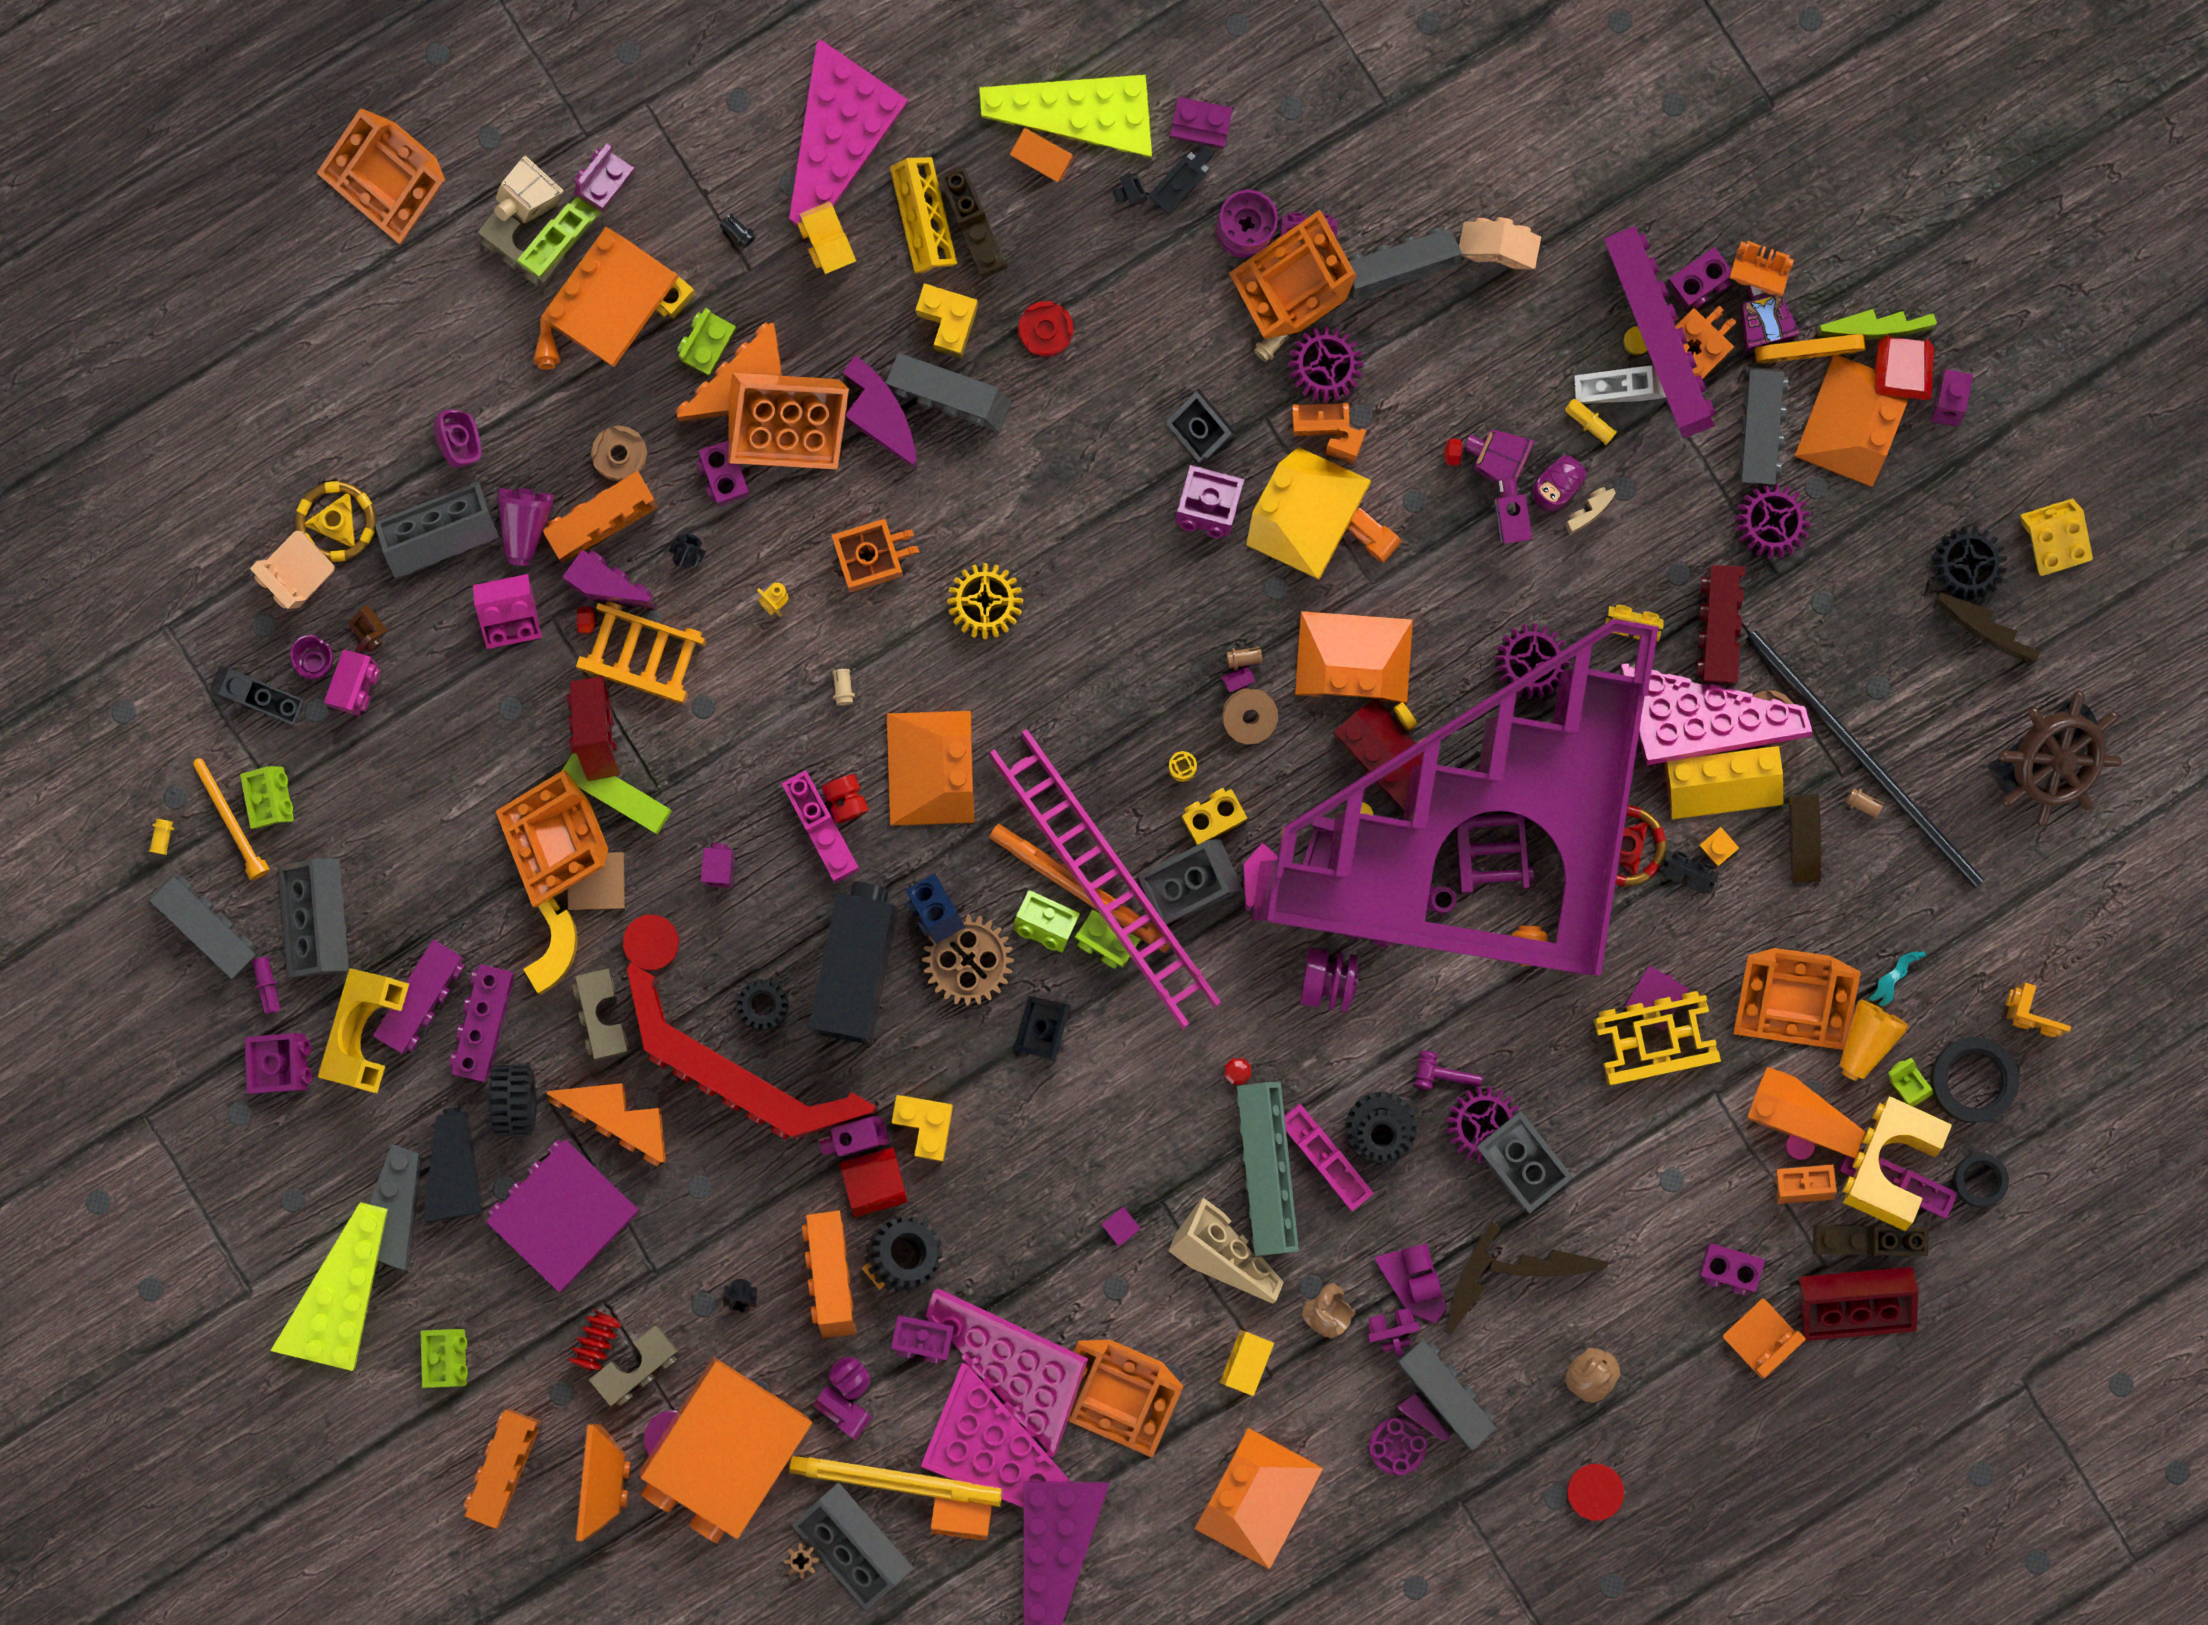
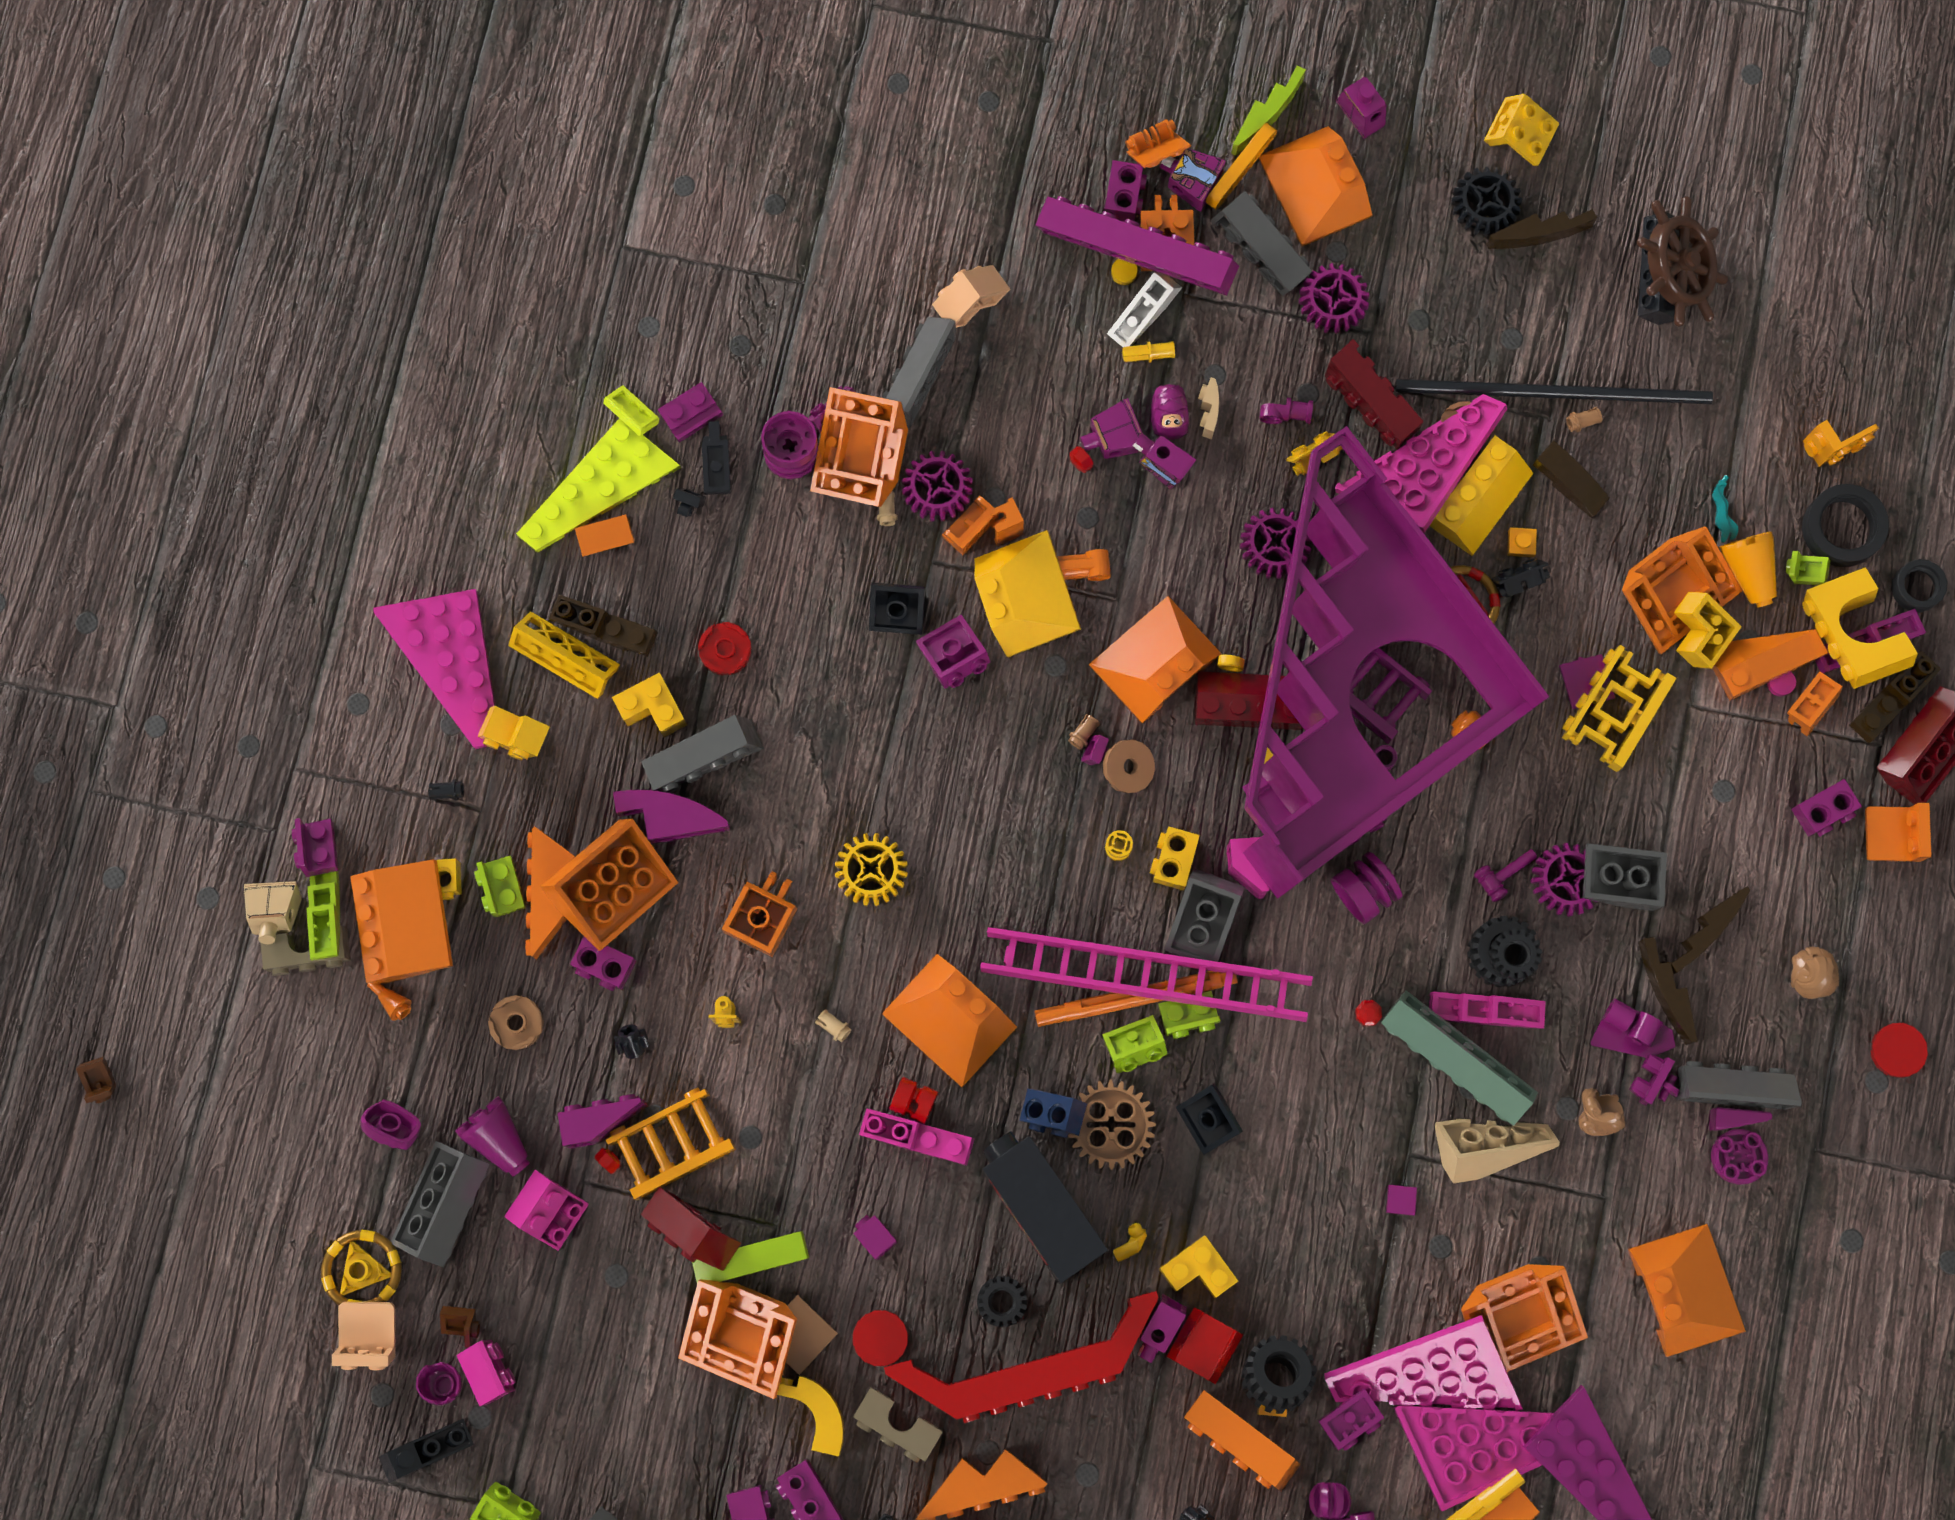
camera: 45 degrees left, 5 degrees down
orange slope [317,109,445,245] -> none
orange wedge [542,470,659,563] -> none
yellow hinge [1219,1330,1274,1396] -> none
slope [1875,334,1934,400] -> none
none -> reddish brown bracket [76,1056,116,1103]
none -> neon yellow plate [603,385,660,436]
none -> yellow arm [1113,1223,1147,1262]
none -> magenta connector [1259,397,1313,424]
none -> yellow brick [1674,592,1742,669]

